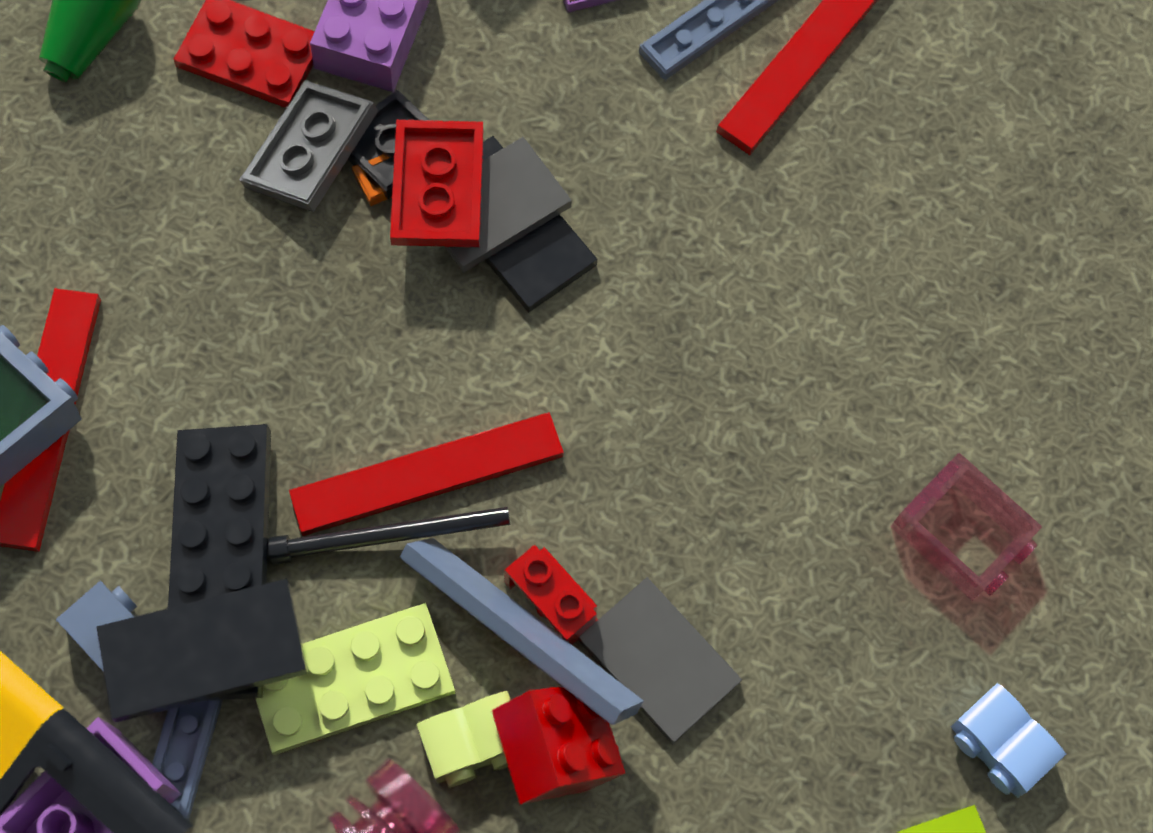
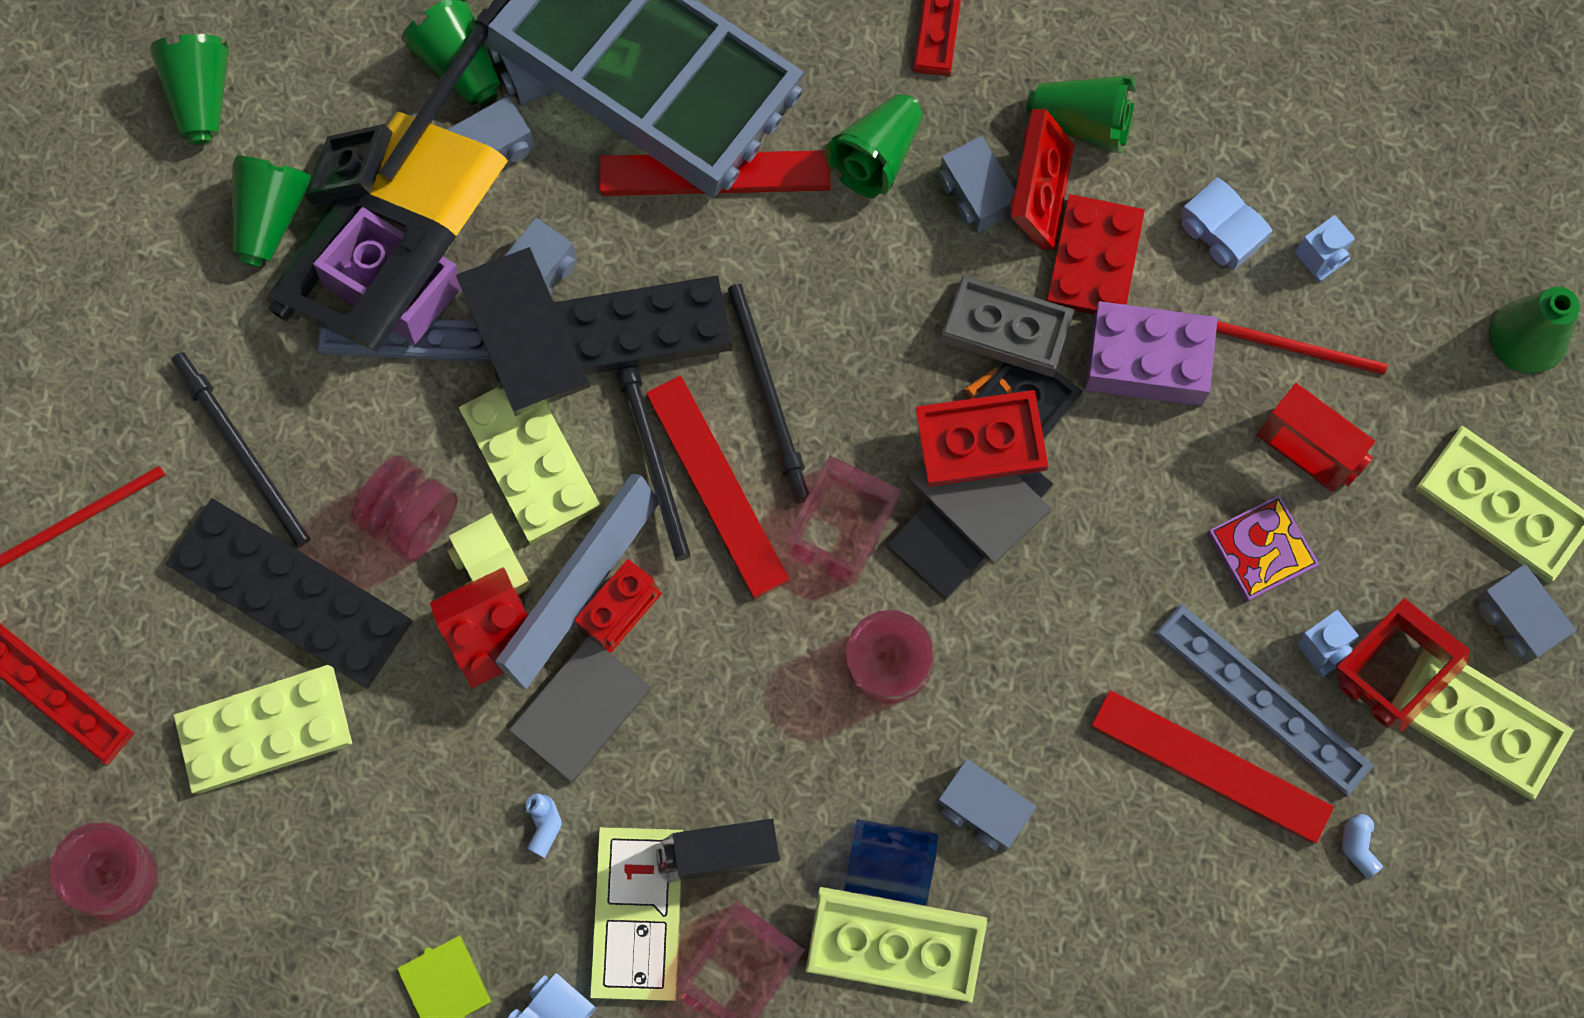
camera: 90 degrees right, 5 degrees up
none -> light blue arm [526,793,562,858]
none -> tile [591,827,683,1001]
none -> black brick [656,818,780,883]
none -> black bar [727,284,811,504]
none -> clear pink window [786,455,902,583]
none -> yellowish green tile [805,887,987,1003]
none -> green cone [825,94,923,198]
none -> clear blue bracket [844,819,938,906]
none -> clear pink wheel [846,610,933,704]
none -> sand blue brick [937,759,1037,852]
none -> sand blue brick [938,136,1016,233]
none -> red plate [1010,109,1075,250]

